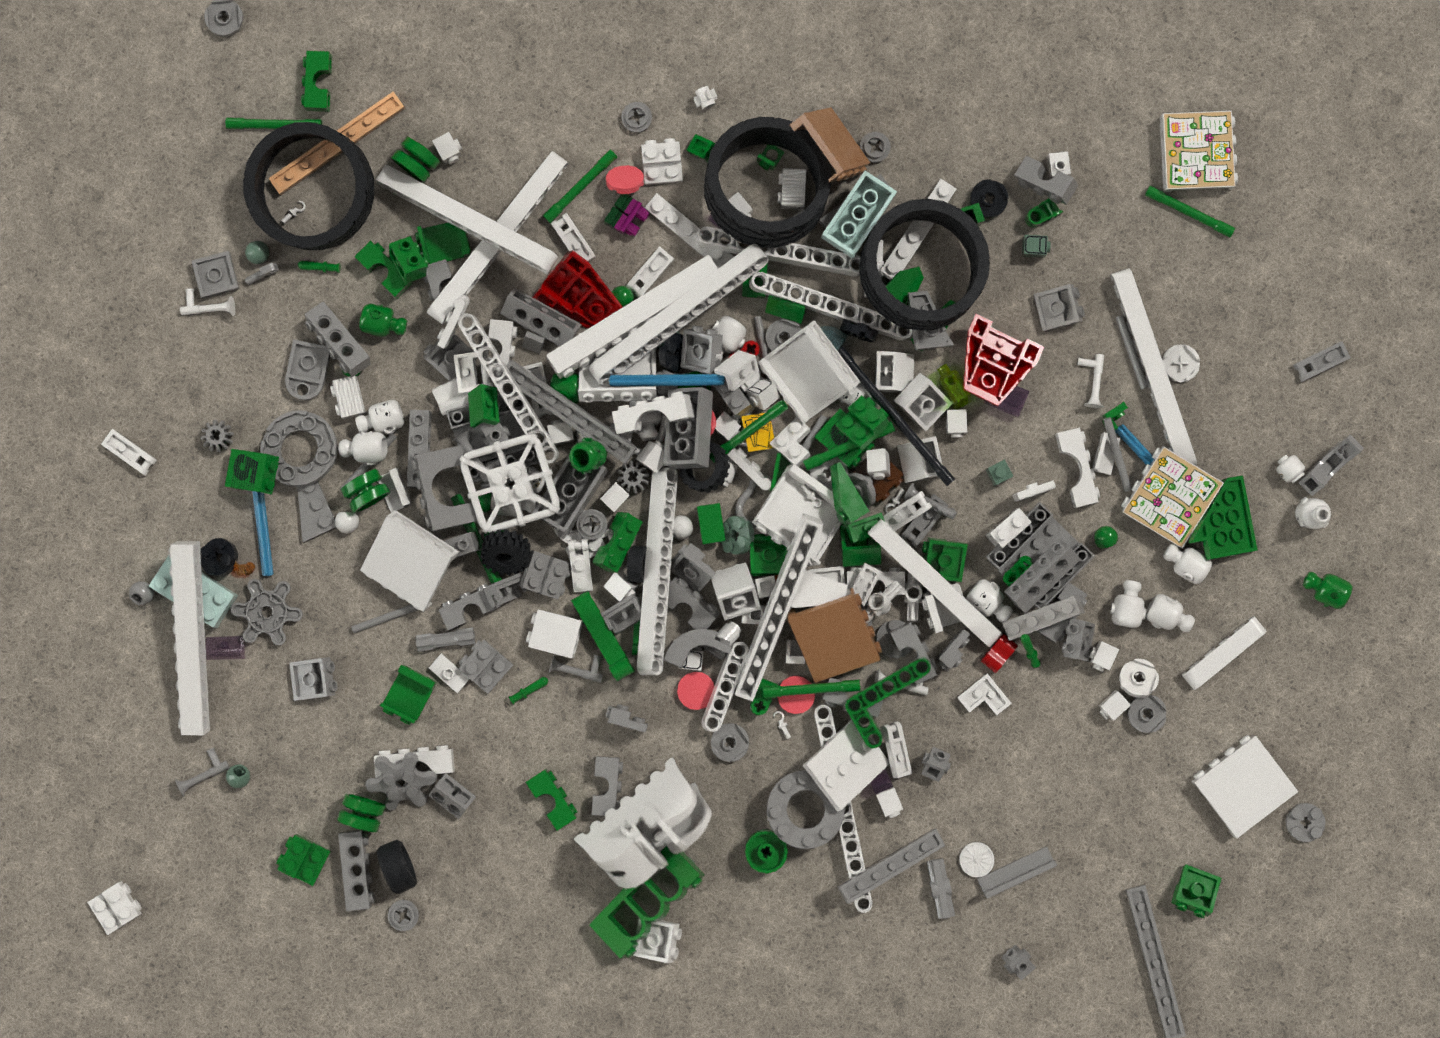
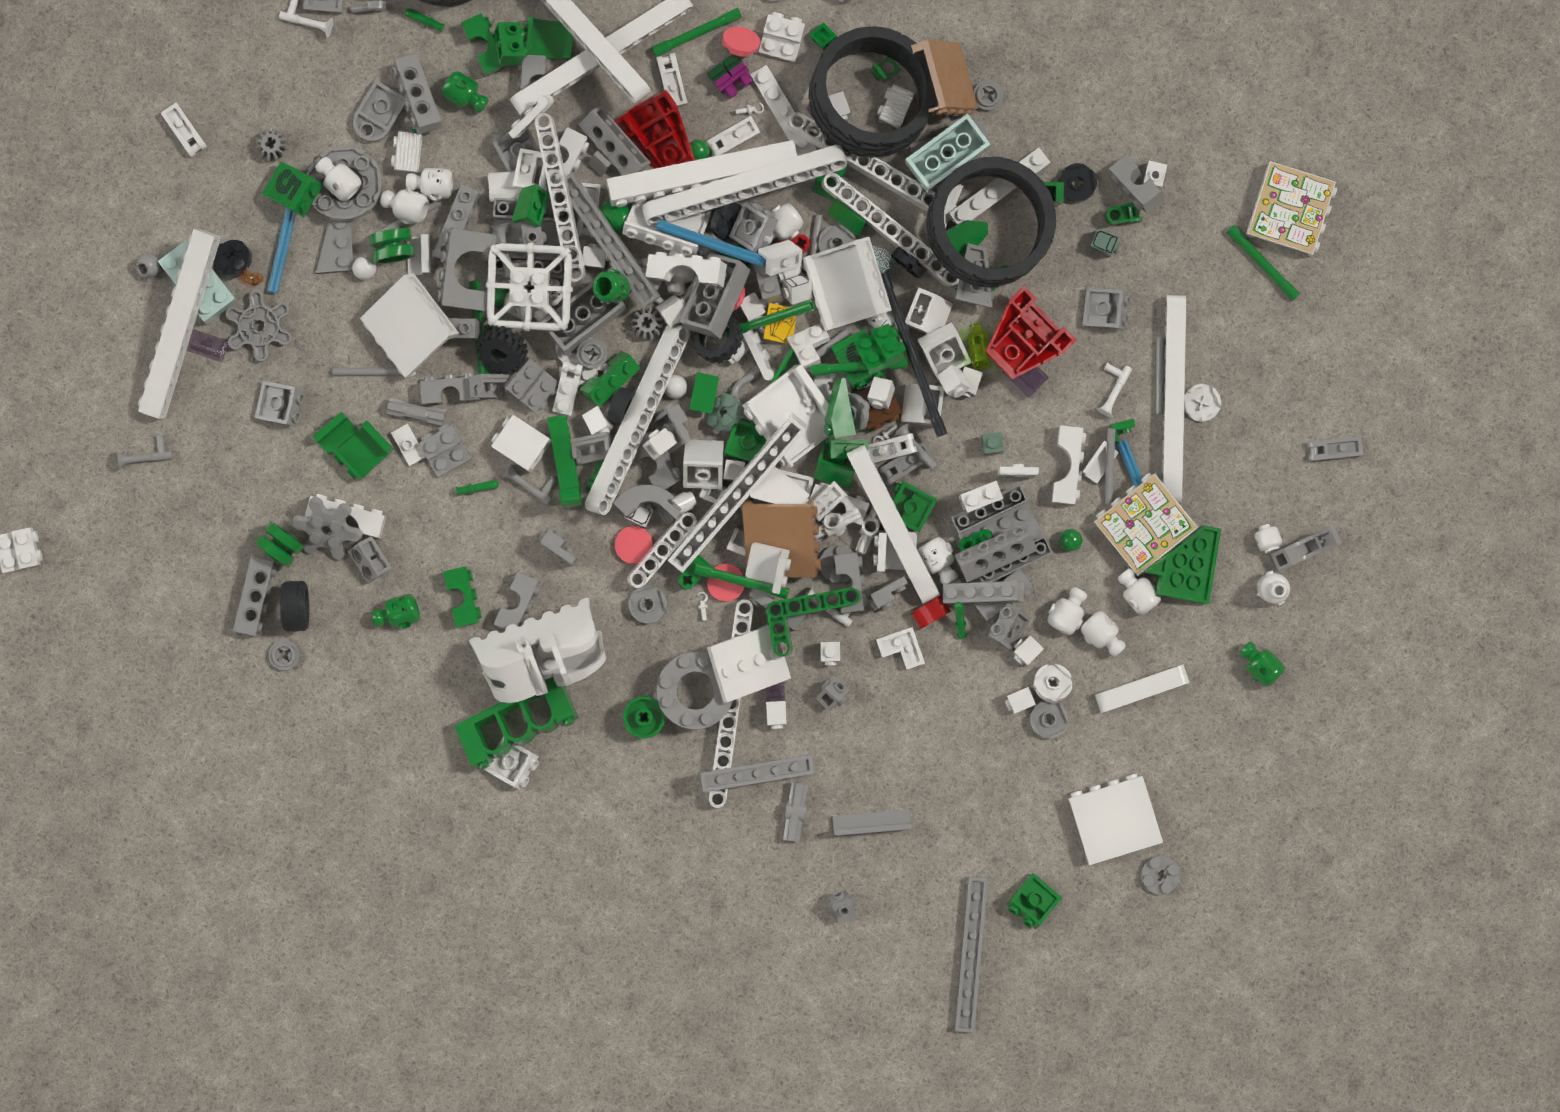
camera: 20 degrees right, 0 degrees up
sand green piece [226,764,251,788] -> none
green plate [276,834,331,886] -> none
white panel [600,482,629,513] -> none
white plate [880,721,912,778] -> none
white wheel [959,842,994,877] -> none
none -> green panel [312,412,358,455]
none -> white piece [315,157,361,201]
none -> green piece [371,594,420,629]
none -> white brick [642,428,677,460]
none -> white hand [735,103,764,115]
none -> white bracket [745,542,791,594]
none -> white brick [820,642,840,665]
none -> white brick [937,365,970,398]

